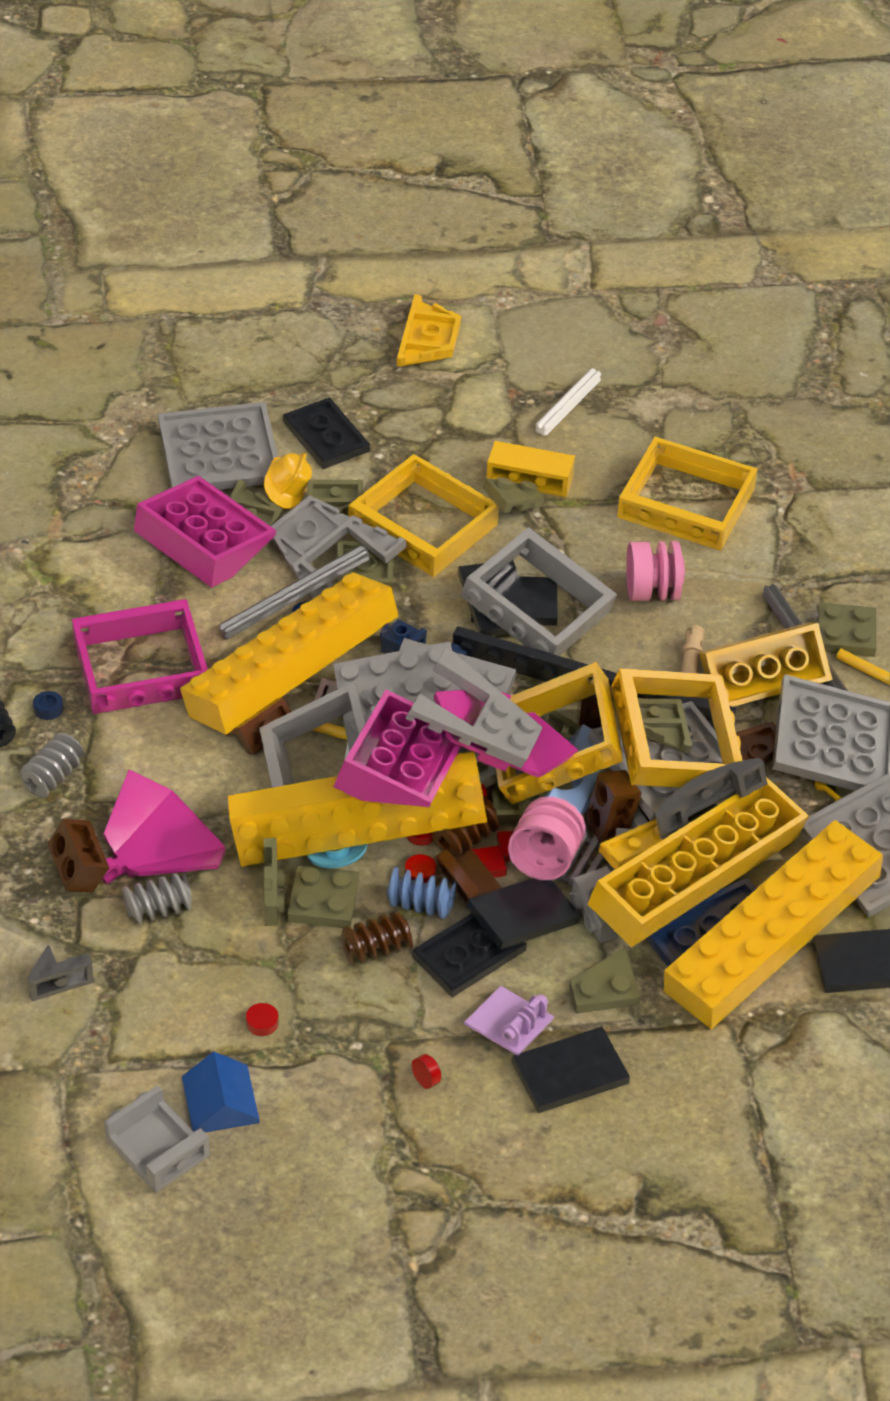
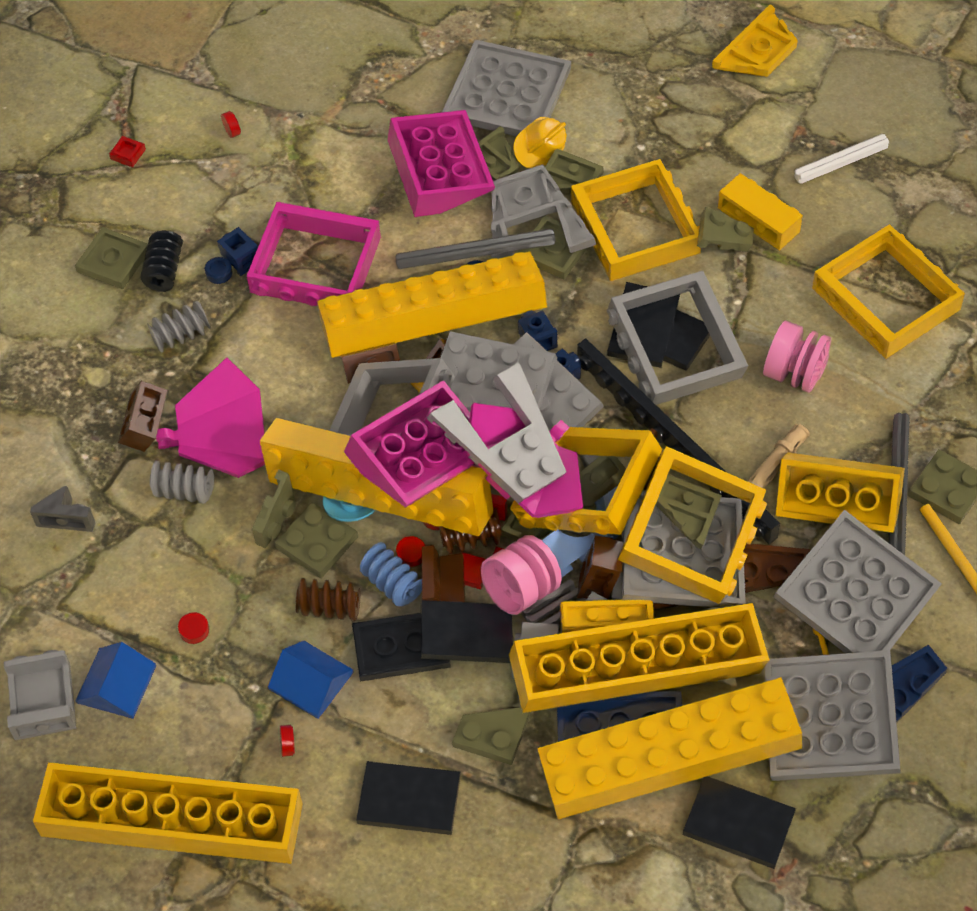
camera: 35 degrees right, 10 degrees up
black tile [283,397,370,469] -> none
lavender hinge [464,986,554,1056] -> none
dark grey slope [655,758,767,840] -> none
none -> yellow brick [33,762,303,864]
none -> dark blue brick [217,227,258,276]
none -> blue slope [268,641,354,719]

